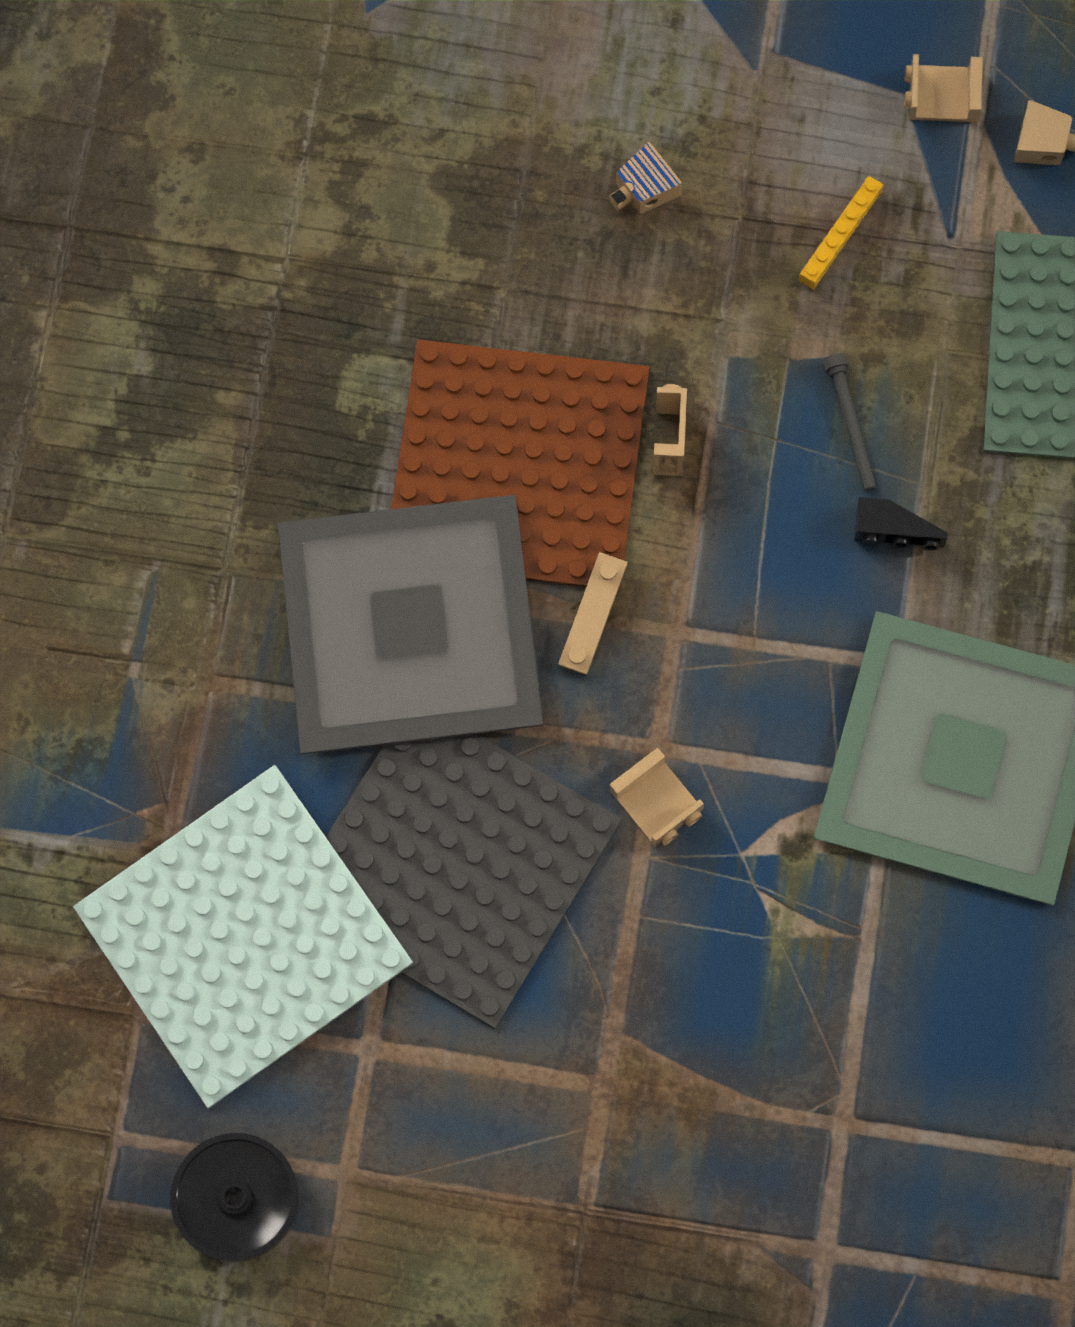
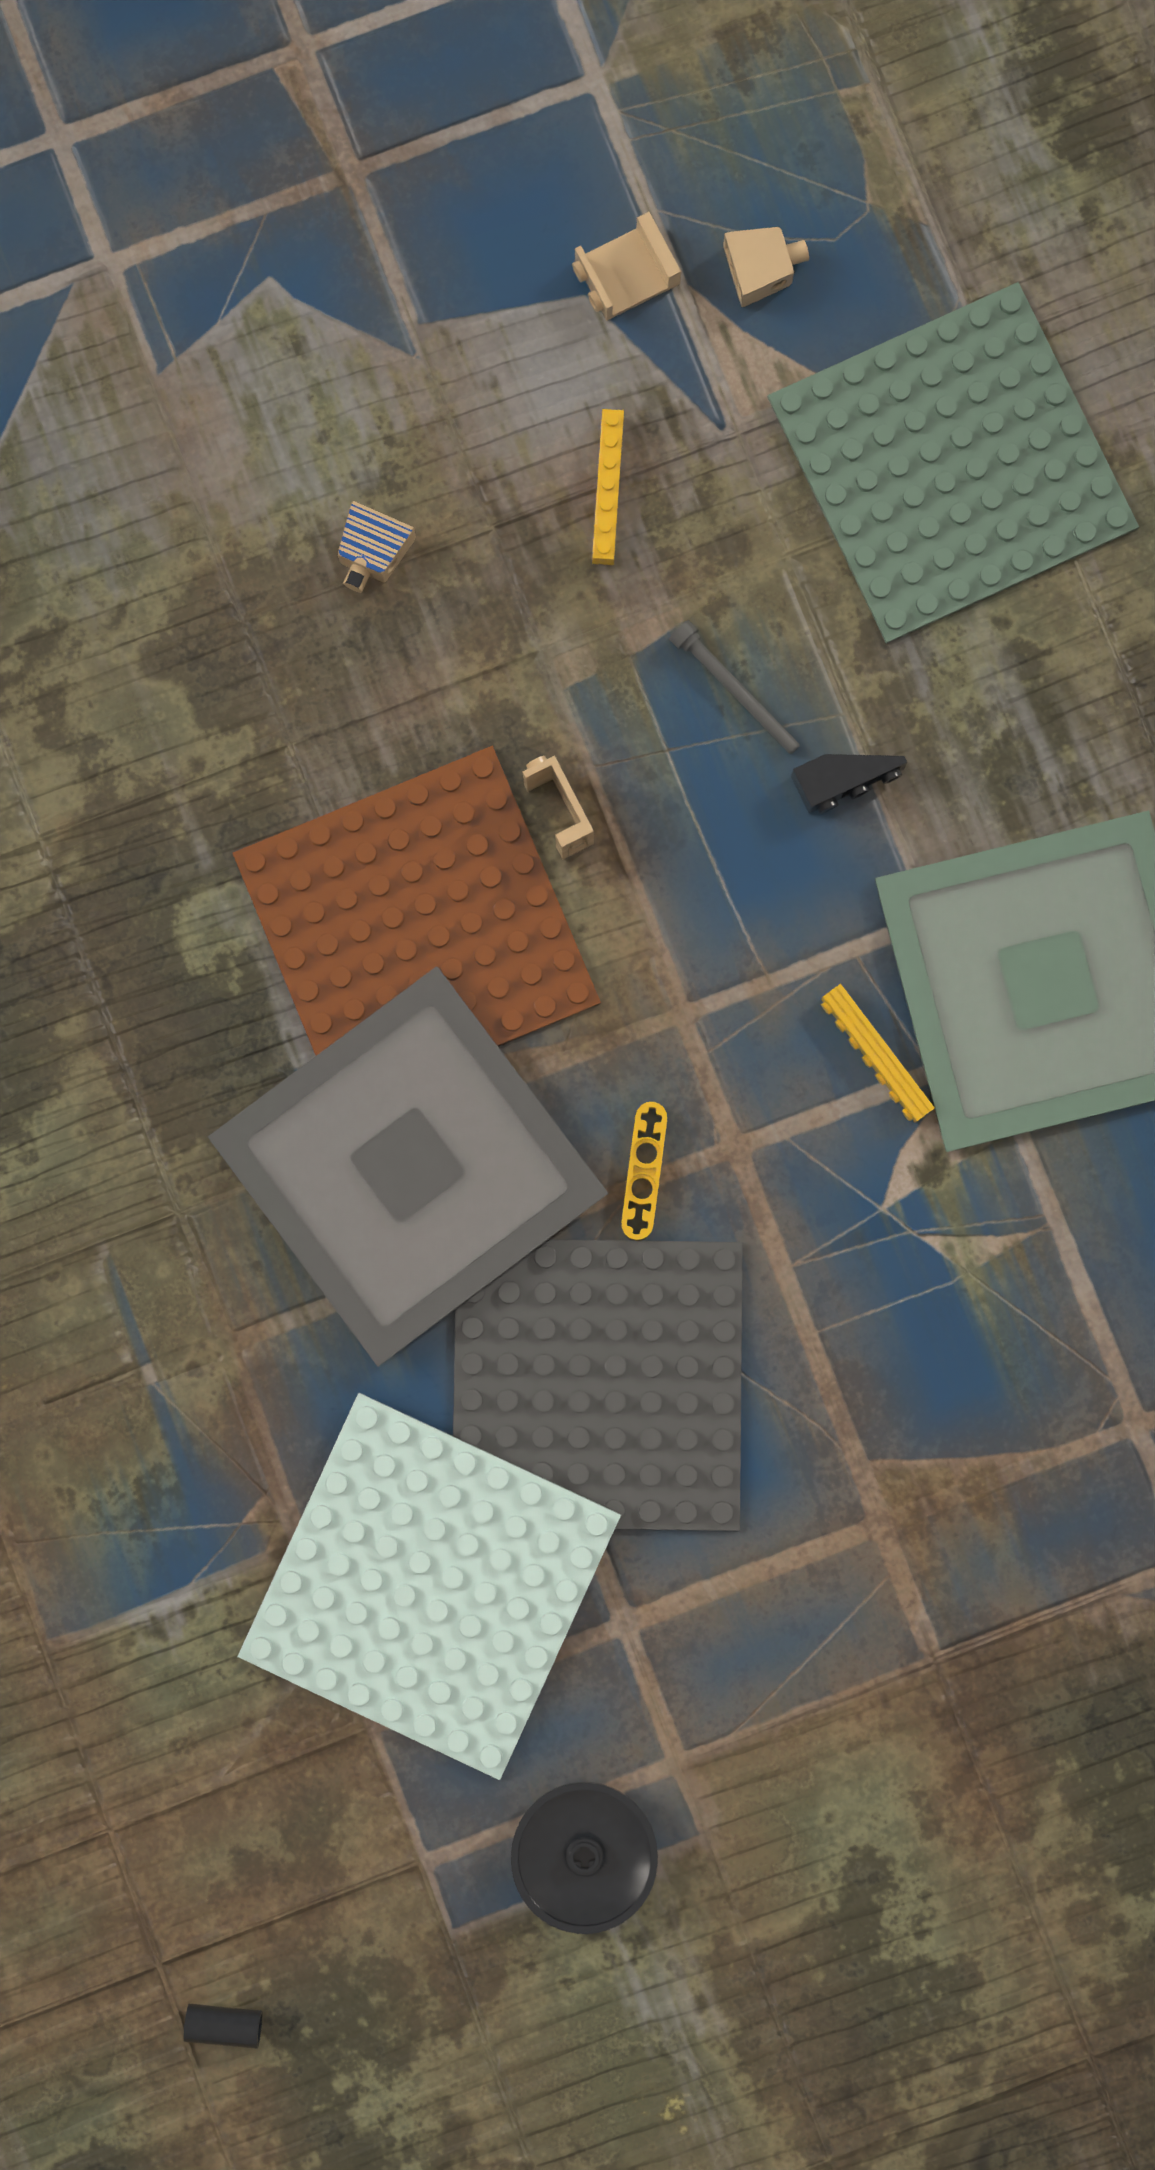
camera: 30 degrees left, 10 degrees up
tan plate [558,552,628,676] -> none
tan panel [610,747,704,847] -> none
none -> yellow beam [621,1102,667,1241]
none -> yellow piece [821,983,935,1123]

